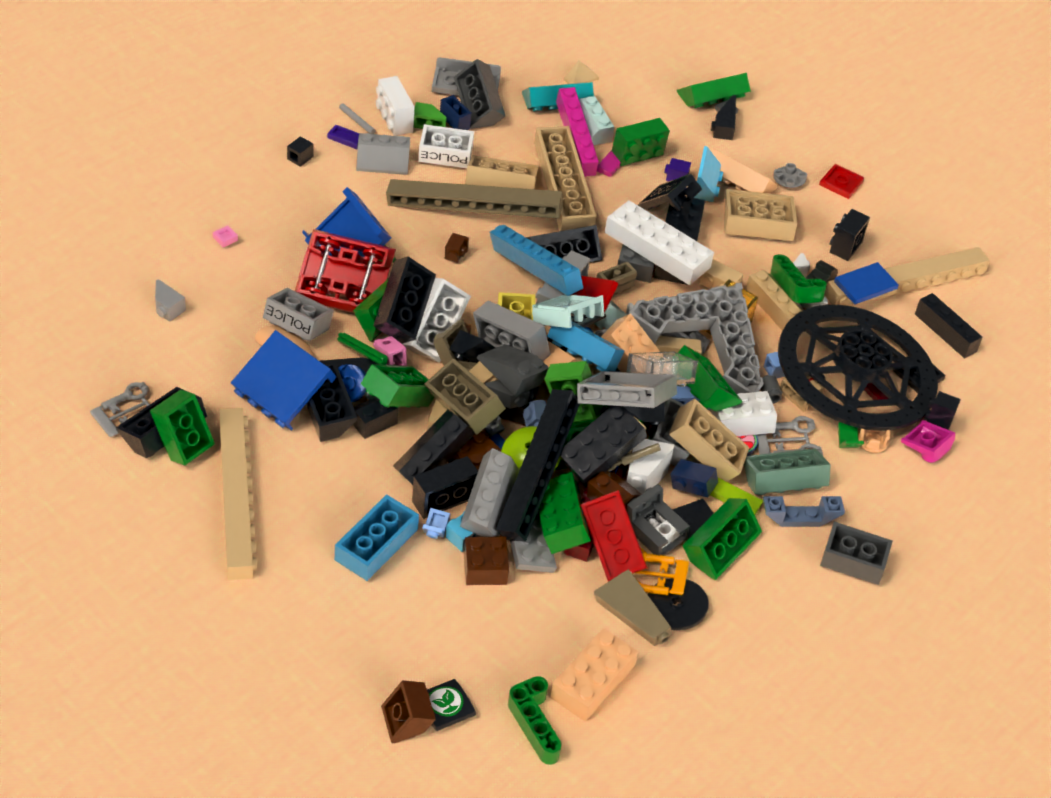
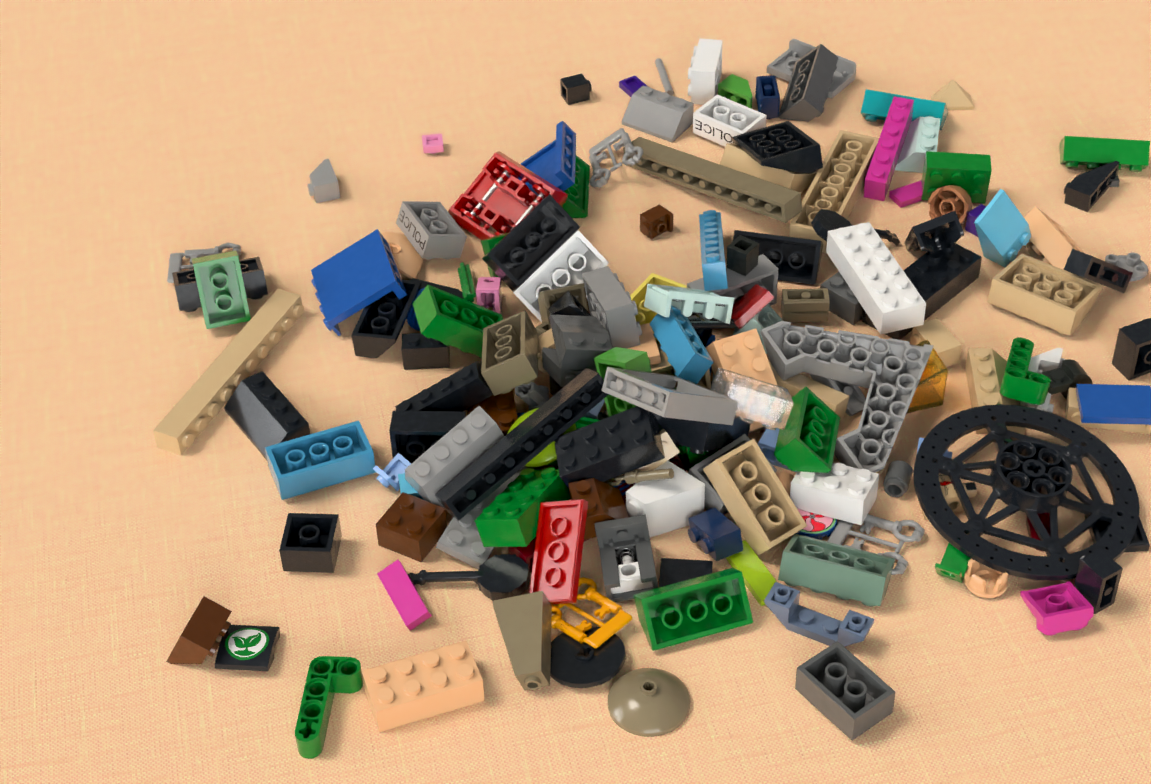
camera: 40 degrees right, 5 degrees down
none -> black slope [224,371,310,460]
none -> black brick [279,513,342,573]
none -> dark pink tile [377,559,432,631]
none -> black piece [408,554,530,601]
none -> light grey piece [589,128,643,188]
none -> dark tan dish [608,668,690,737]
none -> pearl dark grey brick [727,235,759,276]
none -> black slope [731,121,823,174]
none -> black piece [811,209,900,246]
none -> nougat cylinder [928,185,972,225]
none -> black slope [1064,249,1133,293]

